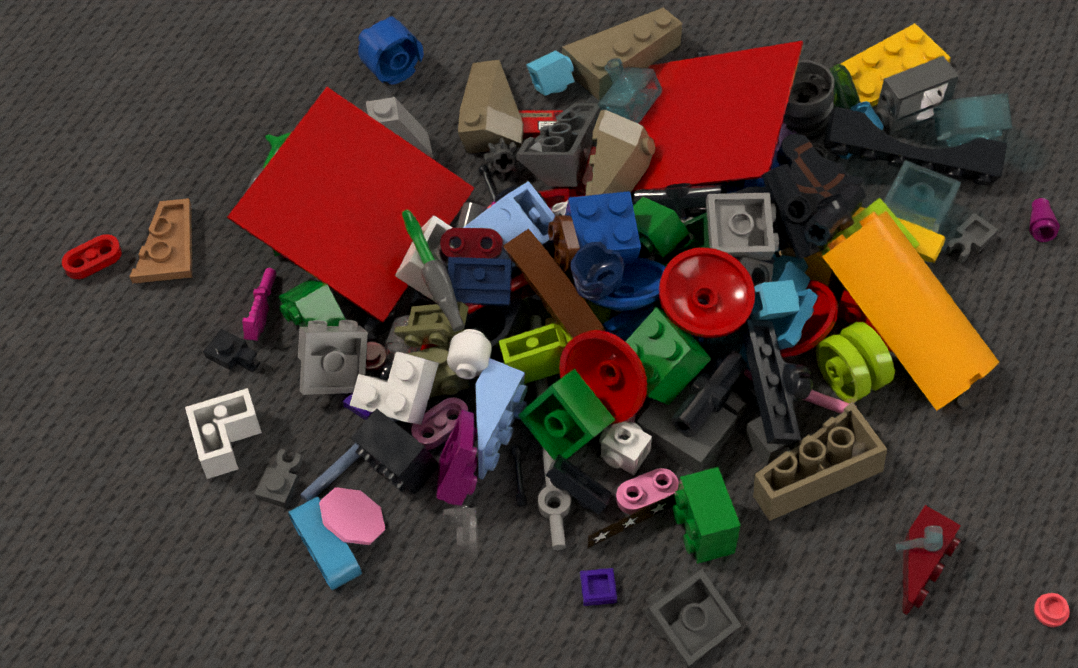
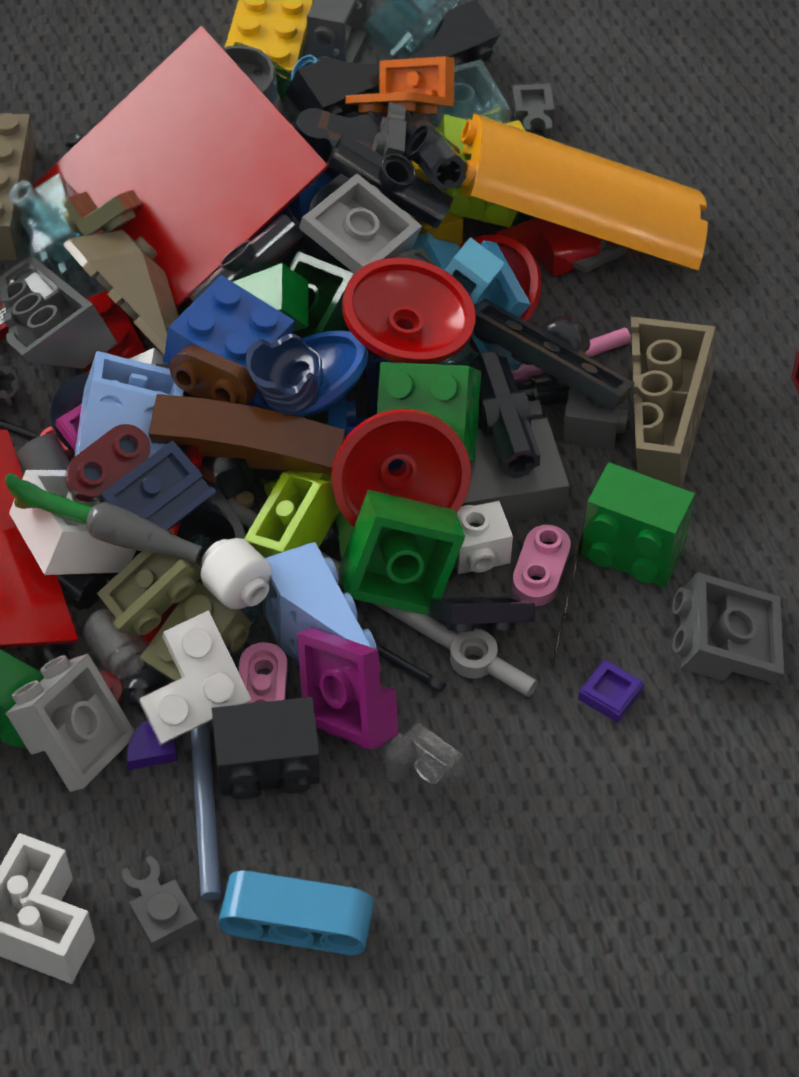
camera: 50 degrees left, 5 degrees down
bright pink piece [319,487,385,545] -> none
lime wheel [816,322,895,403] -> none
magenta cone [1029,198,1060,242] -> none
none -> olive bracket [61,190,142,236]
none -> orange bracket [346,56,454,116]
none -> dark grey plate [372,102,407,157]

